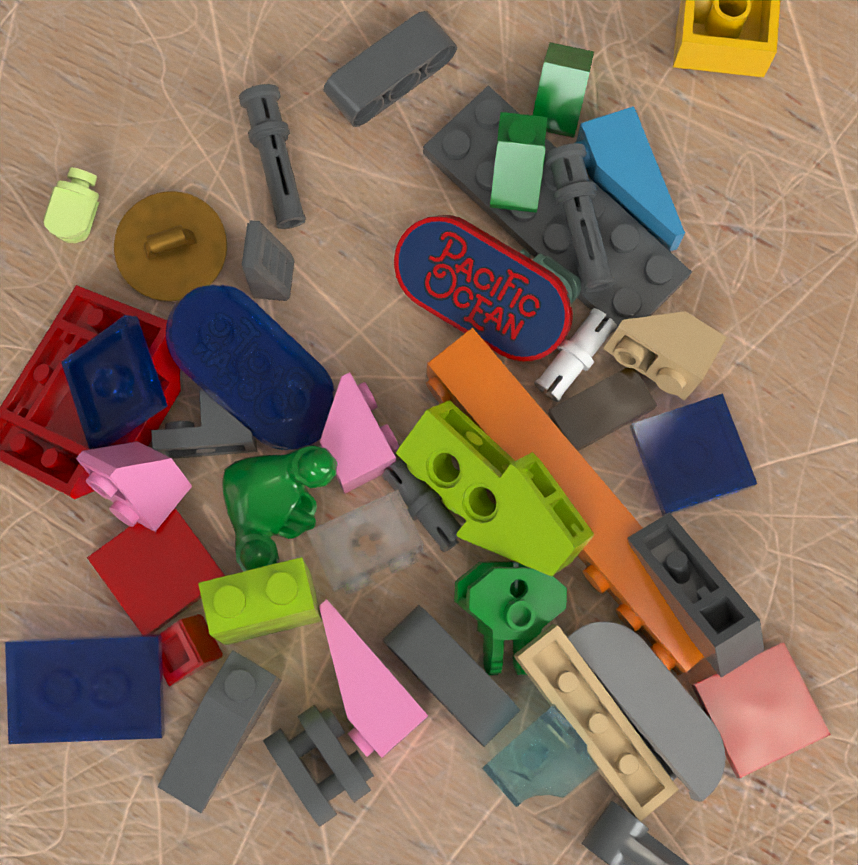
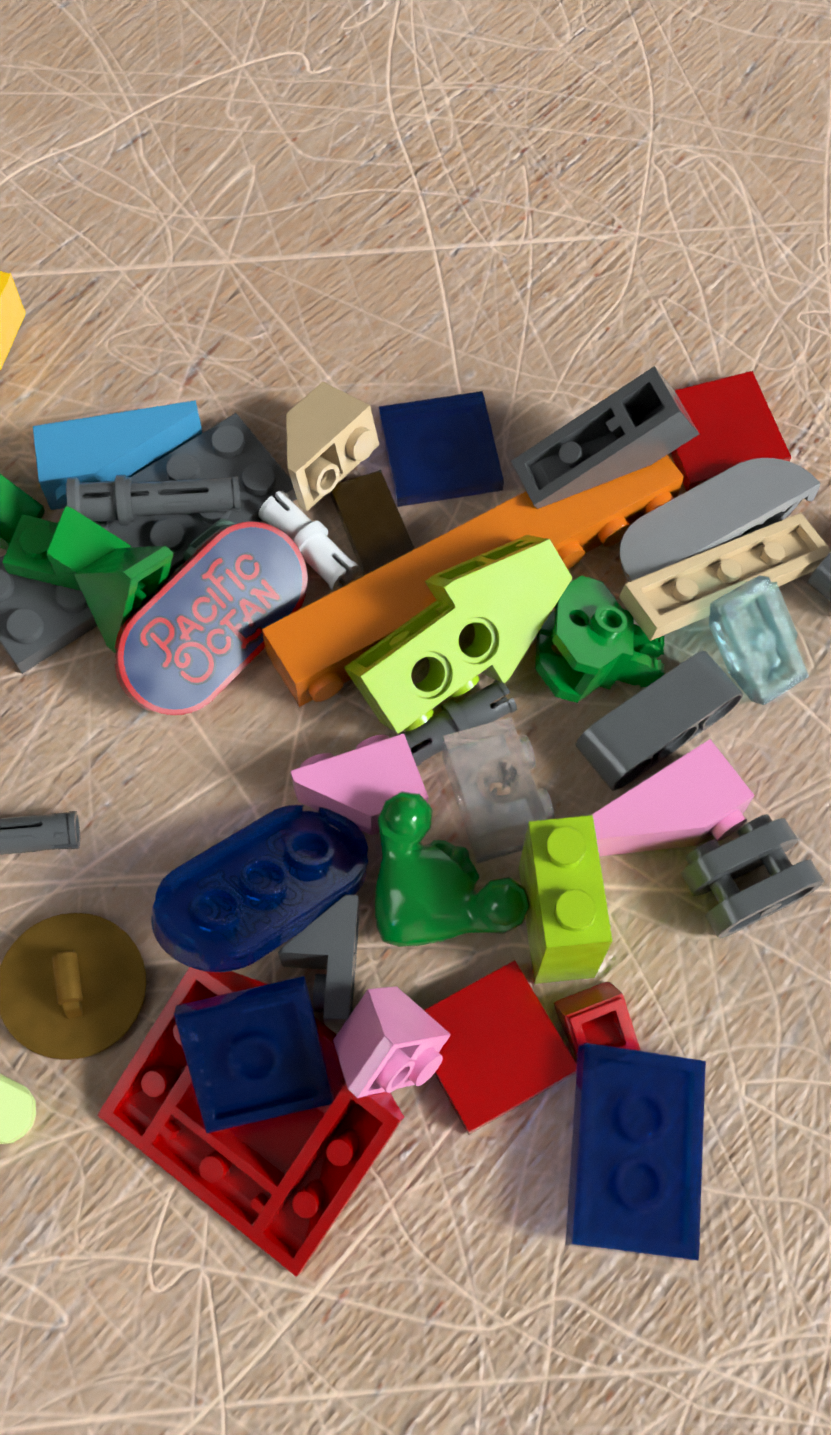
camera: 80 degrees left, 10 degrees down
dark grey slope [158,650,282,813] -> none
dark grey slope [242,220,295,301] -> none
none -> green slope [74,546,174,653]

